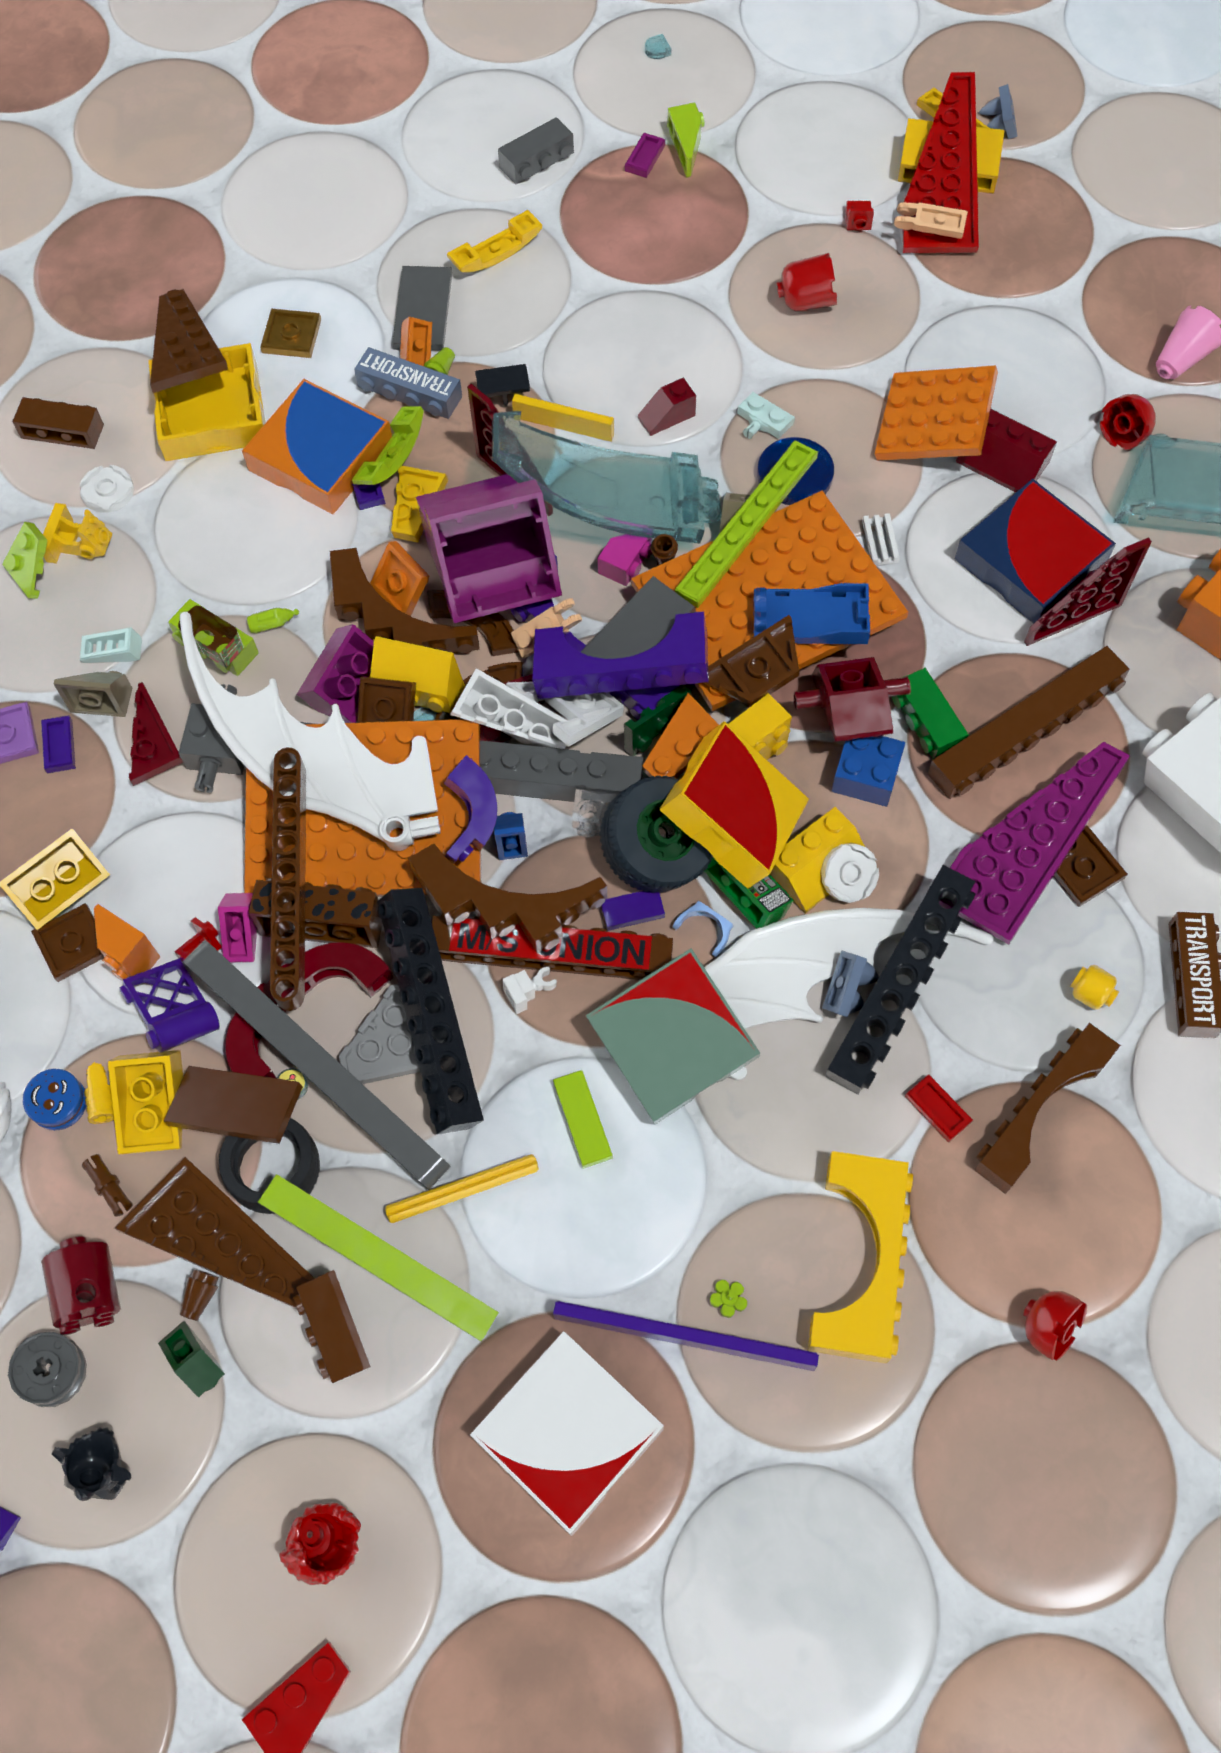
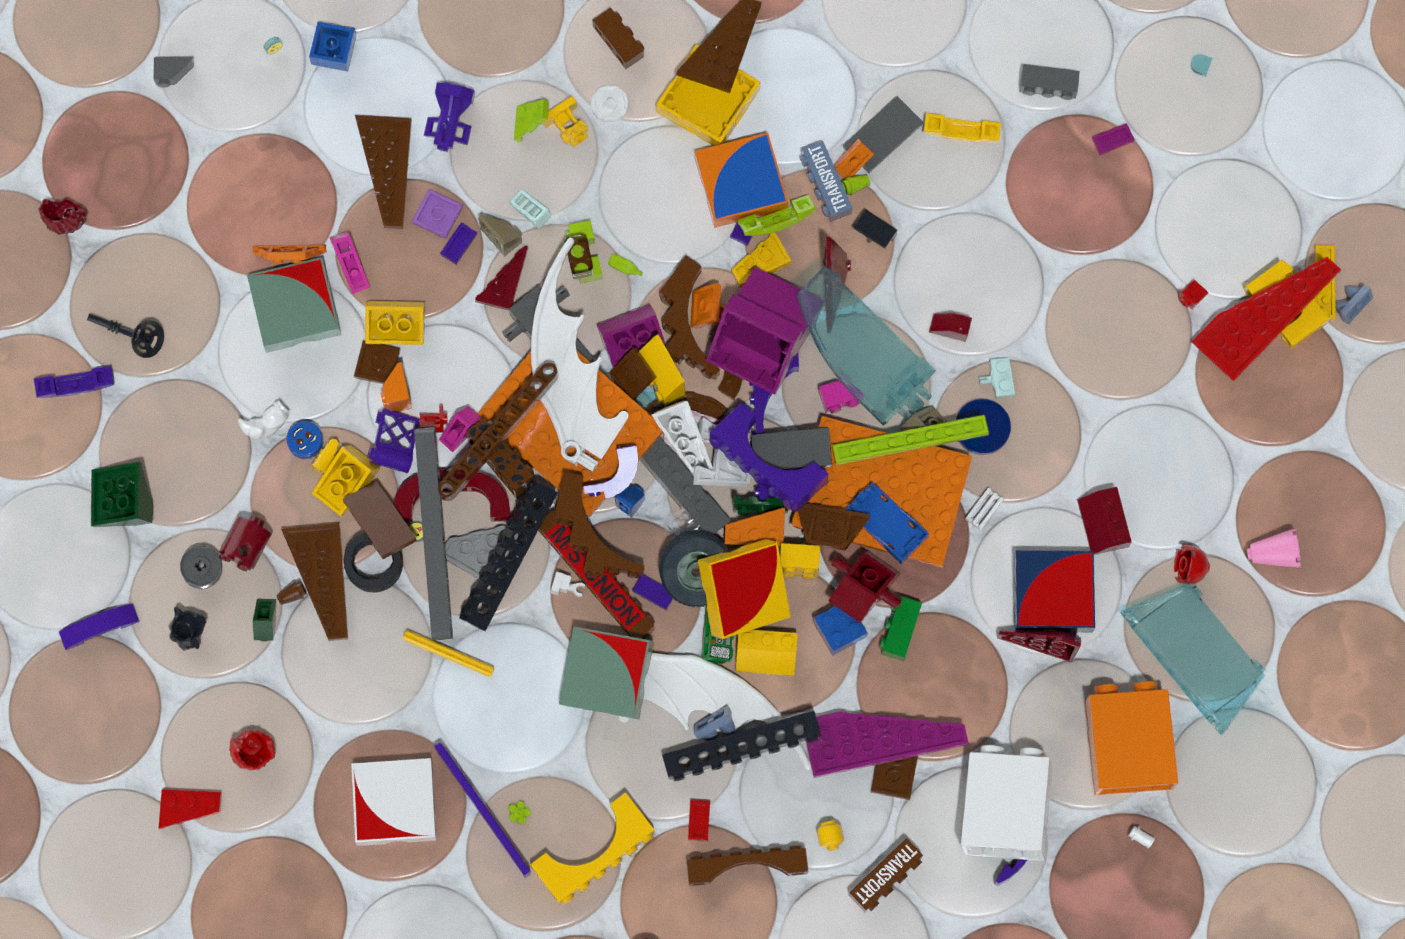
camera: 40 degrees right, 10 degrees up
reddish brown pin [82,1154,133,1217] -> none
lime tile [258,1174,499,1342] -> none
pearl gold tile [260,308,321,358] -> none
reddish brown slope [293,1270,371,1383] -> none
light nougat hinge [511,598,582,658] -> none
yellow tile [512,394,614,442] -> none
lime tile [553,1070,613,1169] -> none
reddish brown cone [651,534,678,566] -> none
lime slope [667,102,705,178] -> none
light blue cap [672,901,733,957] -> none
red cylinder [777,253,837,311] -> none
white tile [821,843,879,903] -> none
orange plate [874,365,998,460] -> none
light nougat hinge [894,202,968,239] -> none
reddish brown brick [928,646,1130,799] -> none

